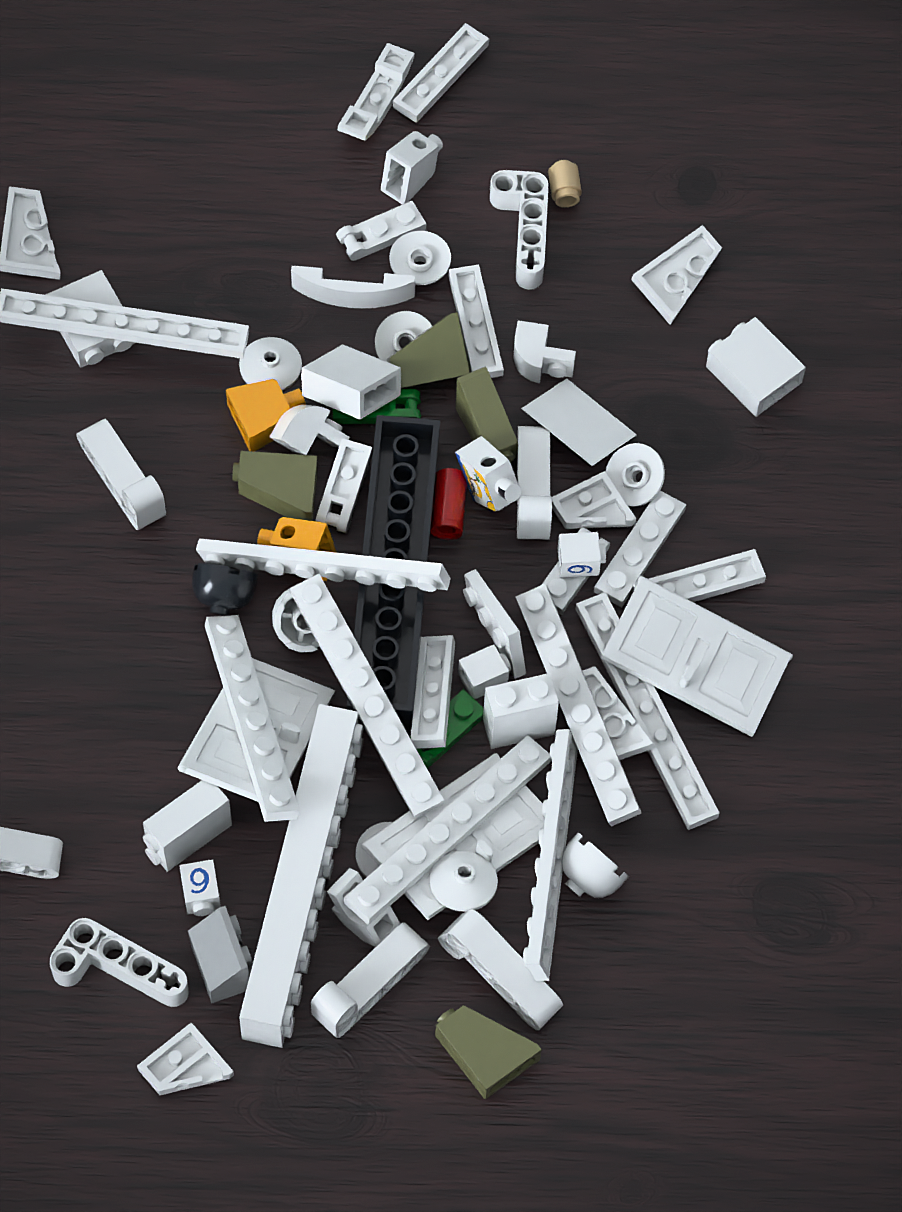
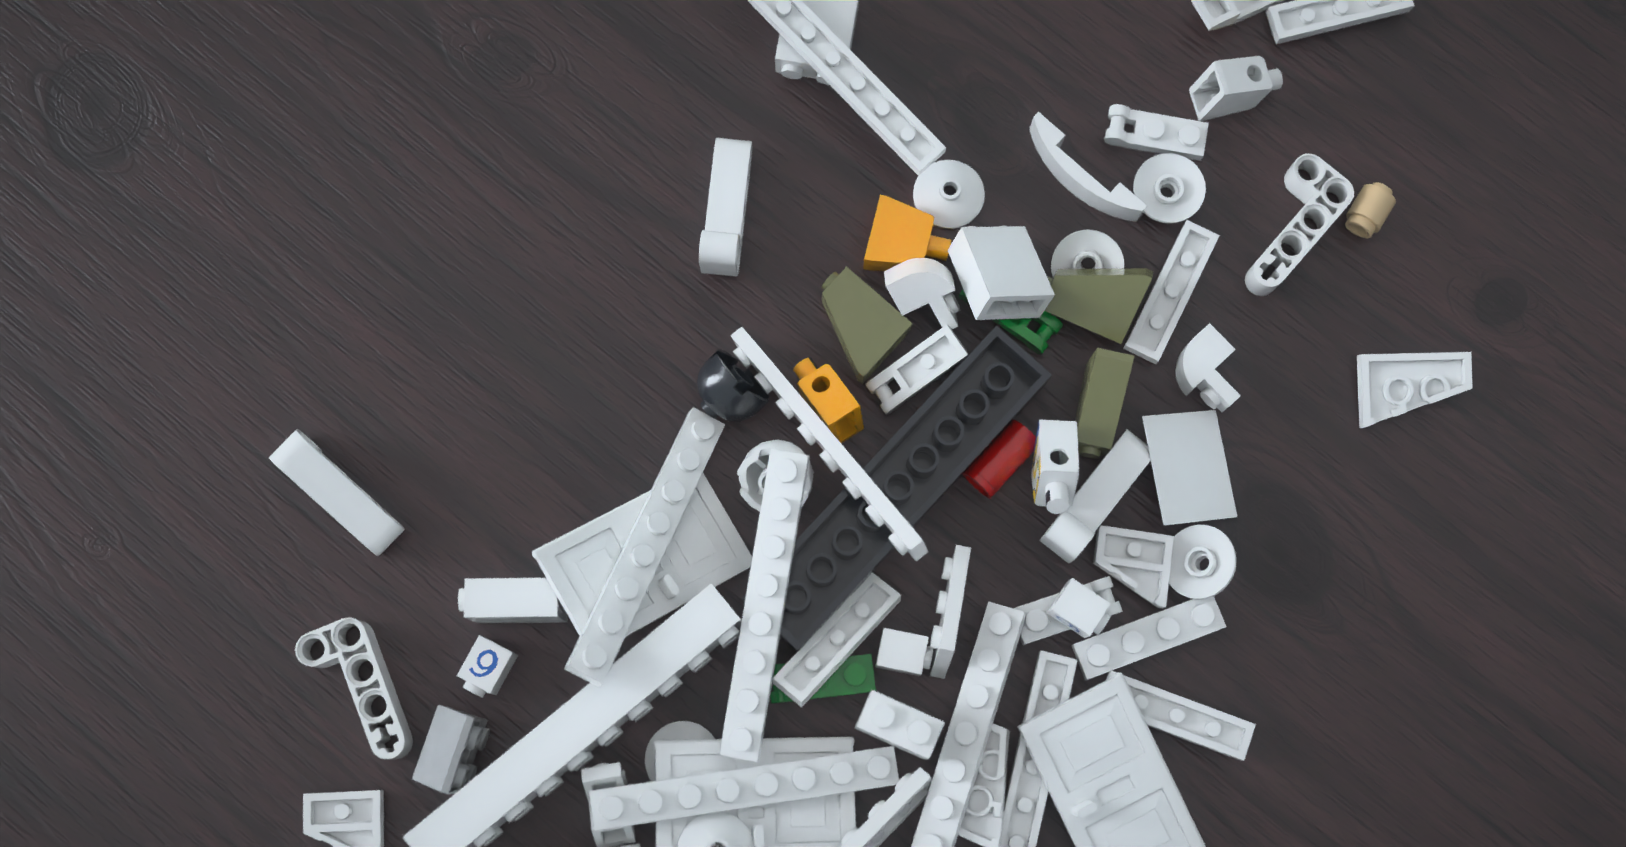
camera: 40 degrees right, 15 degrees up
white brick [706,317,806,417] -> none

